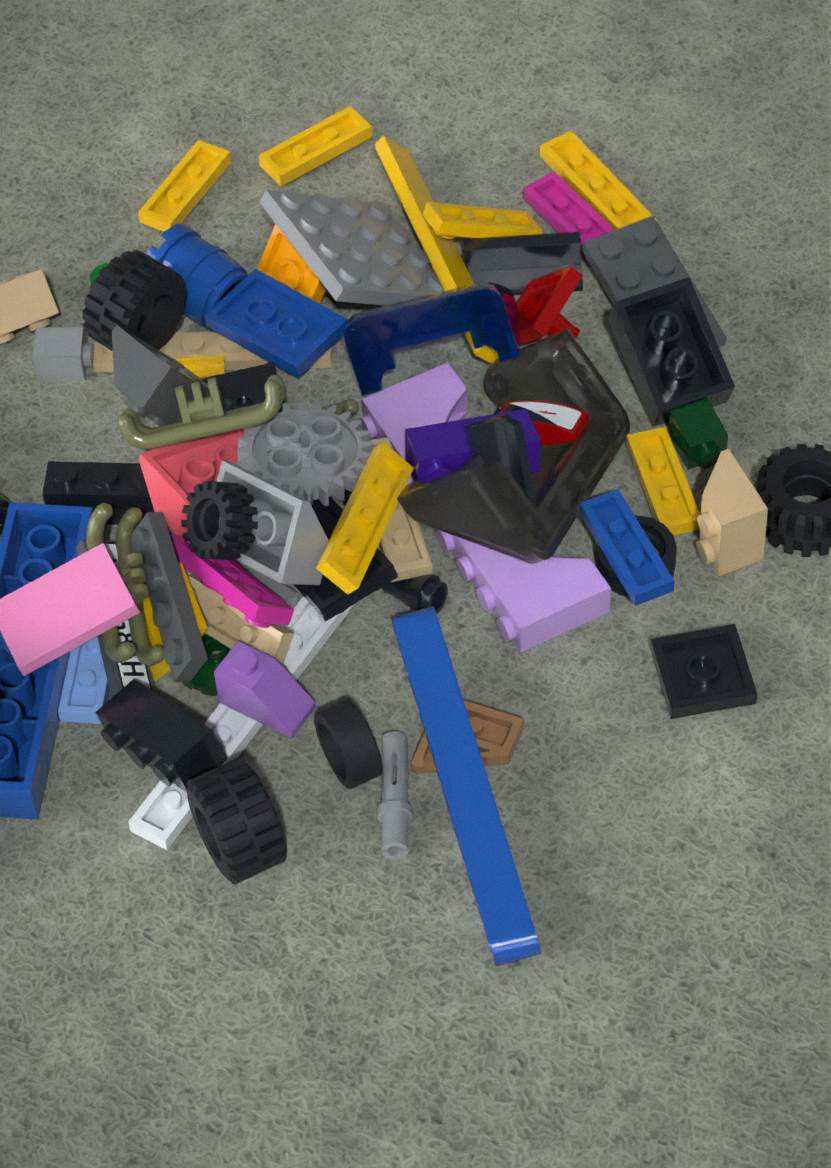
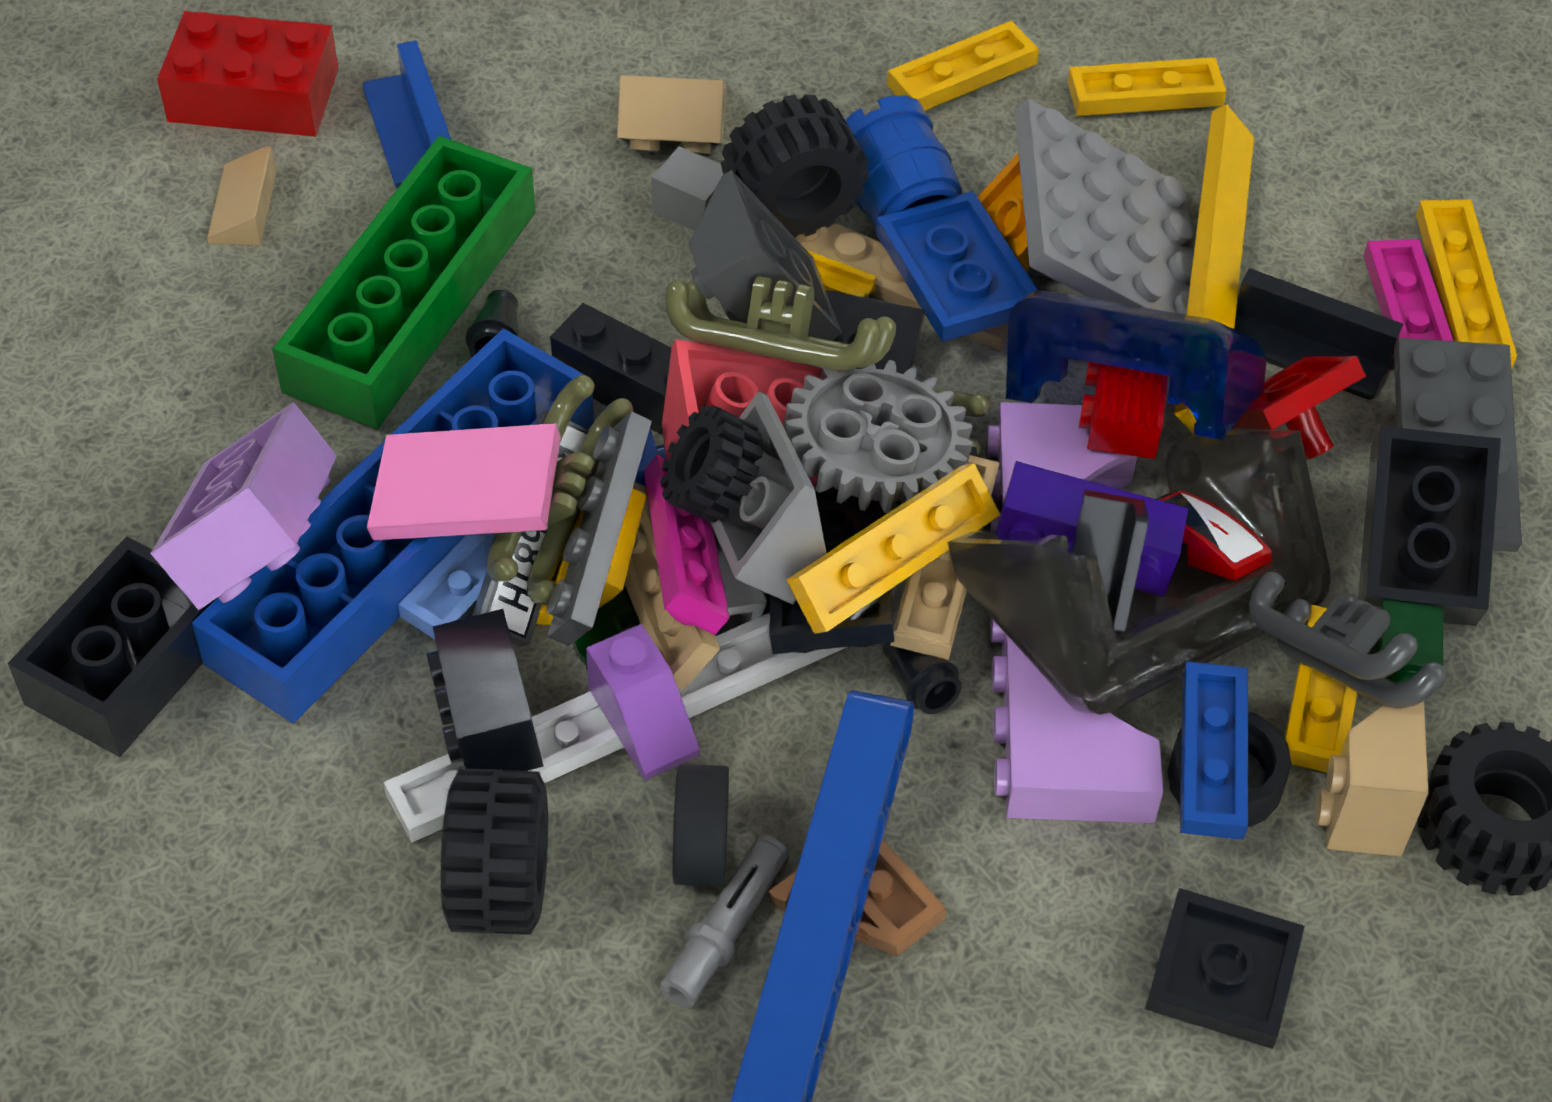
camera: 25 degrees right, 0 degrees up
yellow plate [422,201,543,239] -> none
none -> red brick [1078,331,1172,459]
none -> dark grey piece [1248,572,1446,709]

